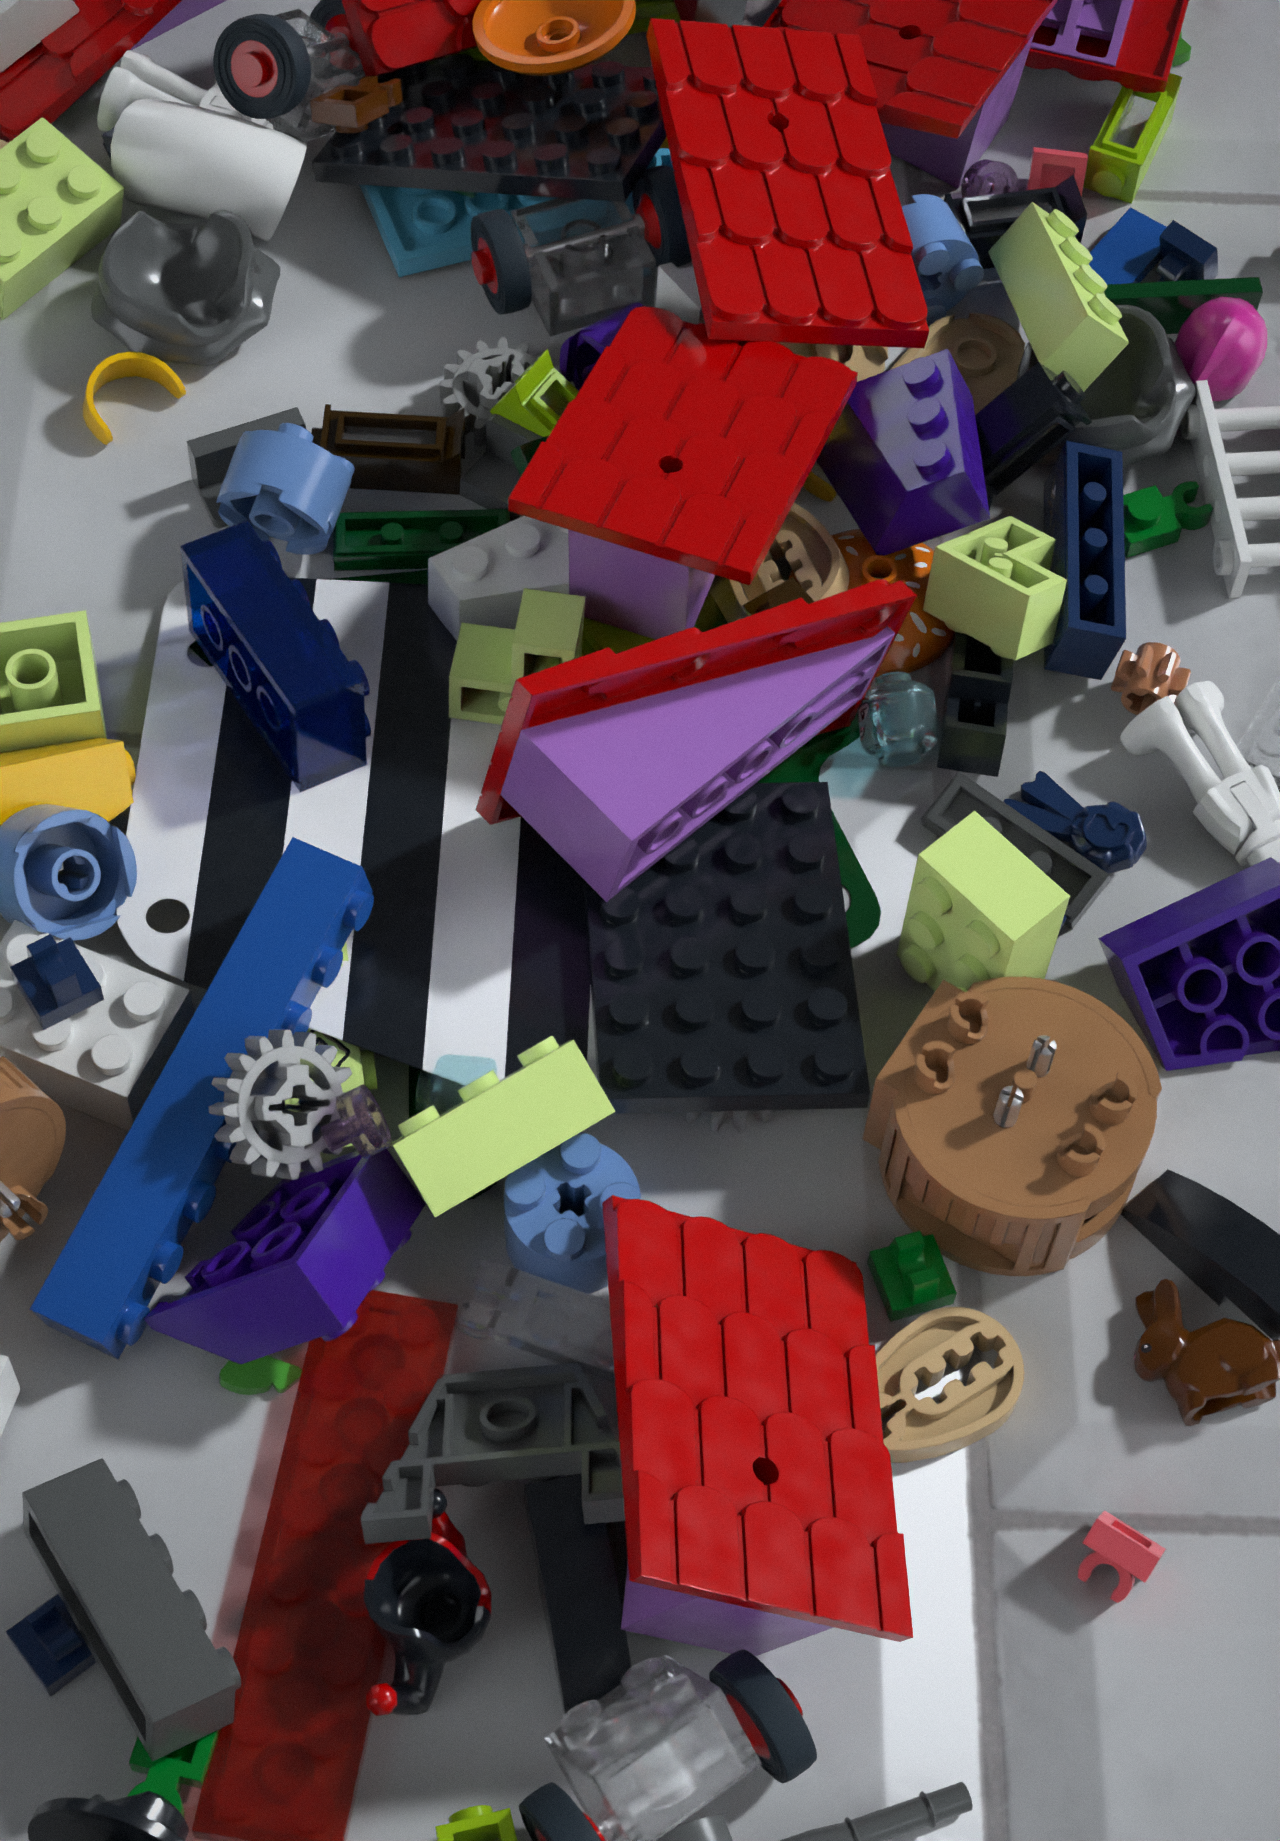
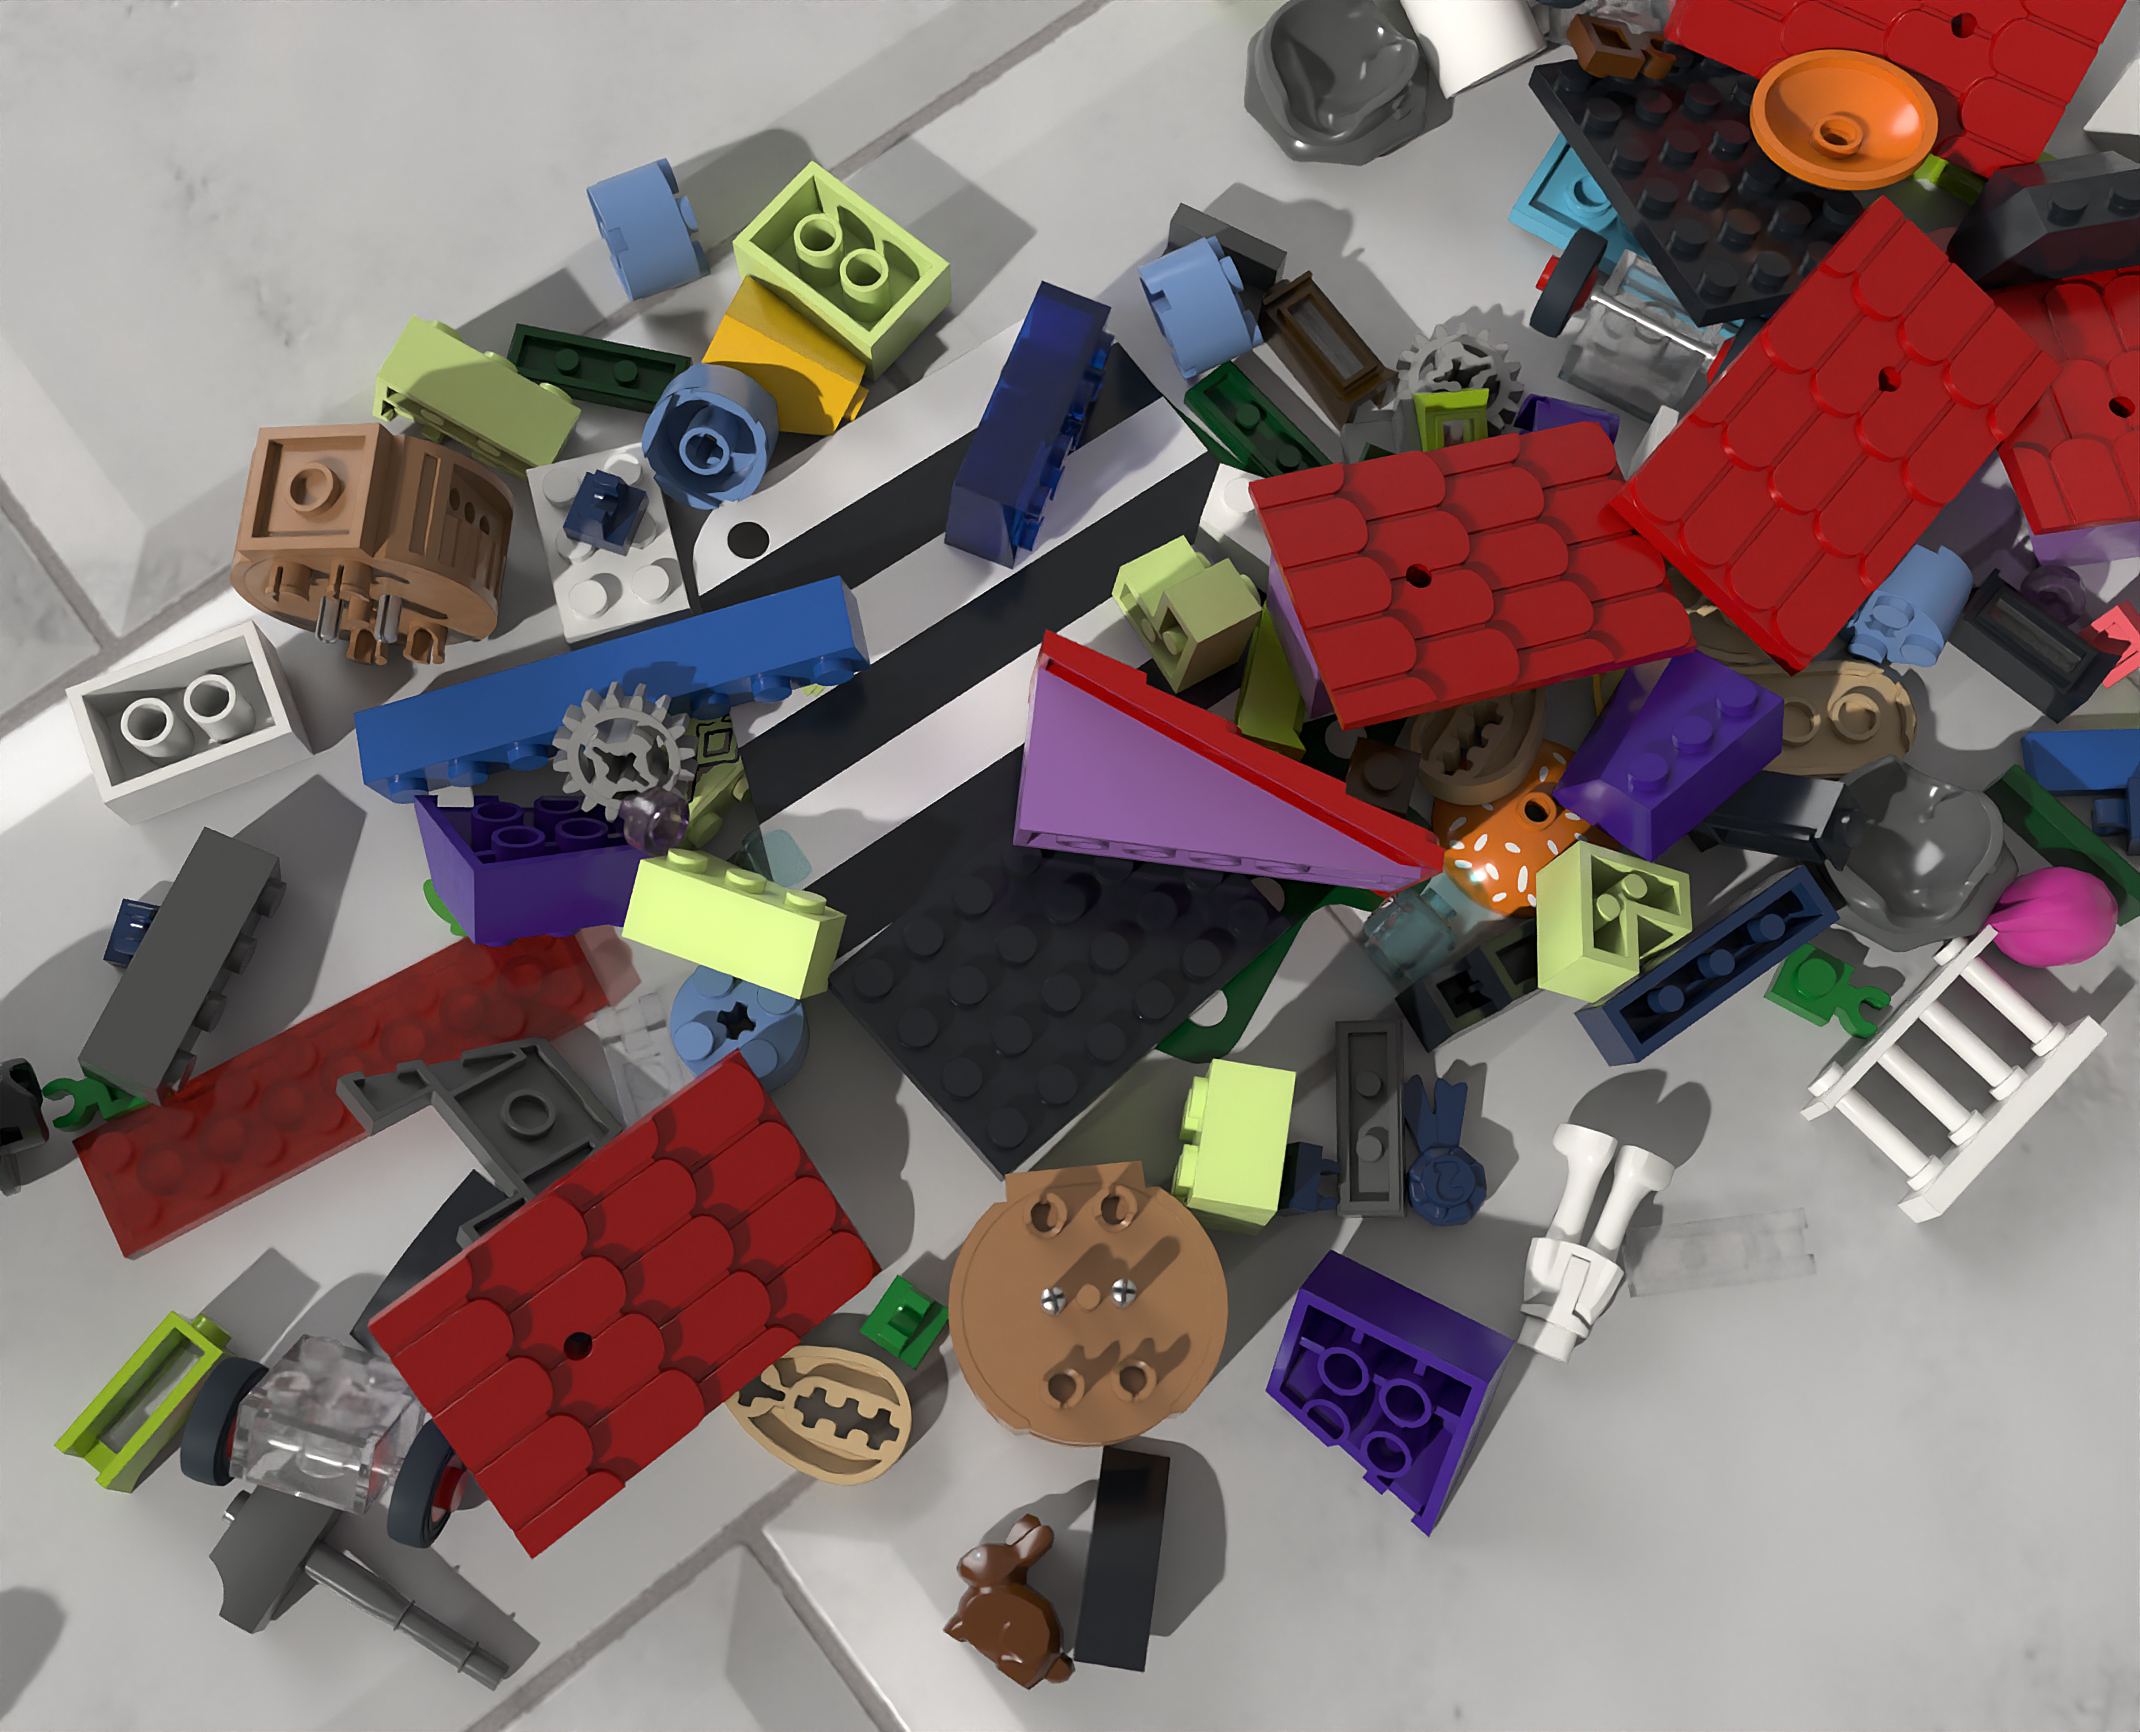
camera: 50 degrees right, 15 degrees up
yellow helmet [82,352,186,445] -> none
black piece [364,1488,492,1716] -> none
yellowish green brick [988,202,1129,392] -> none
coral tile [1078,1510,1166,1603] -> none
nougat gear [1111,642,1191,715] -> none

